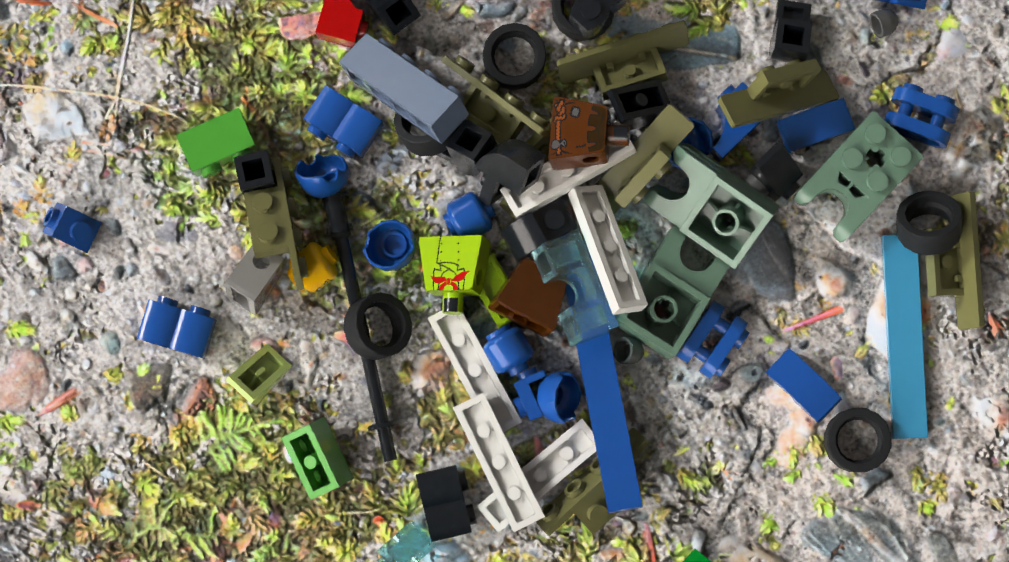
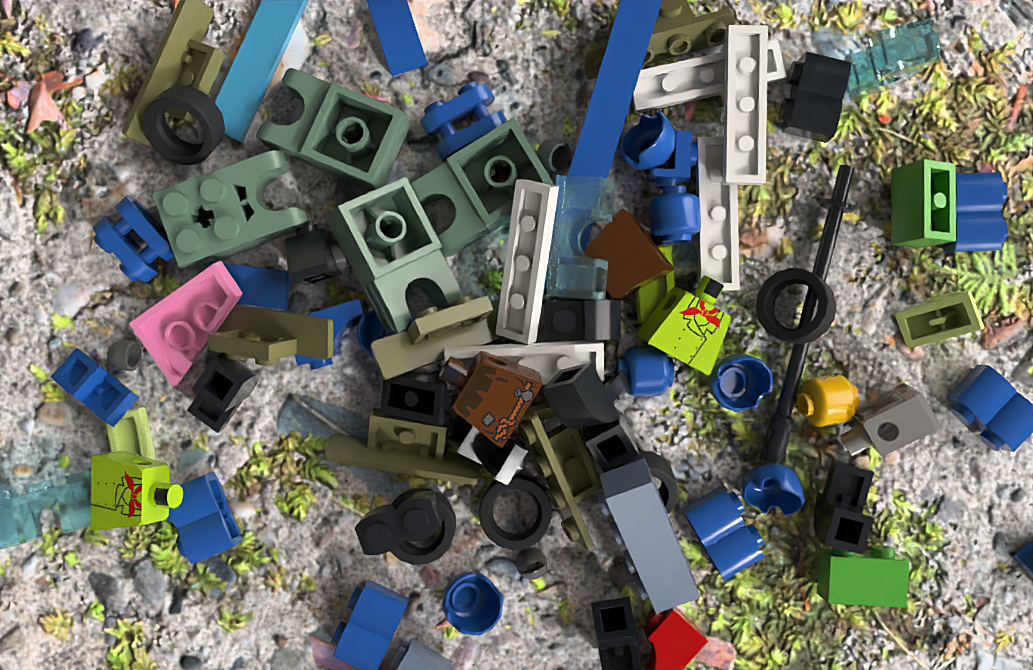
camera: 155 degrees left, 5 degrees up
olive bracket [244,157,309,290] -> none
none -> bright pink wing [129,261,243,387]
none -> sand green brick [256,68,410,191]
none -> black brick [446,416,528,485]
none -> dark grey hinge [517,547,547,580]
none -> blue brick [942,172,1008,252]

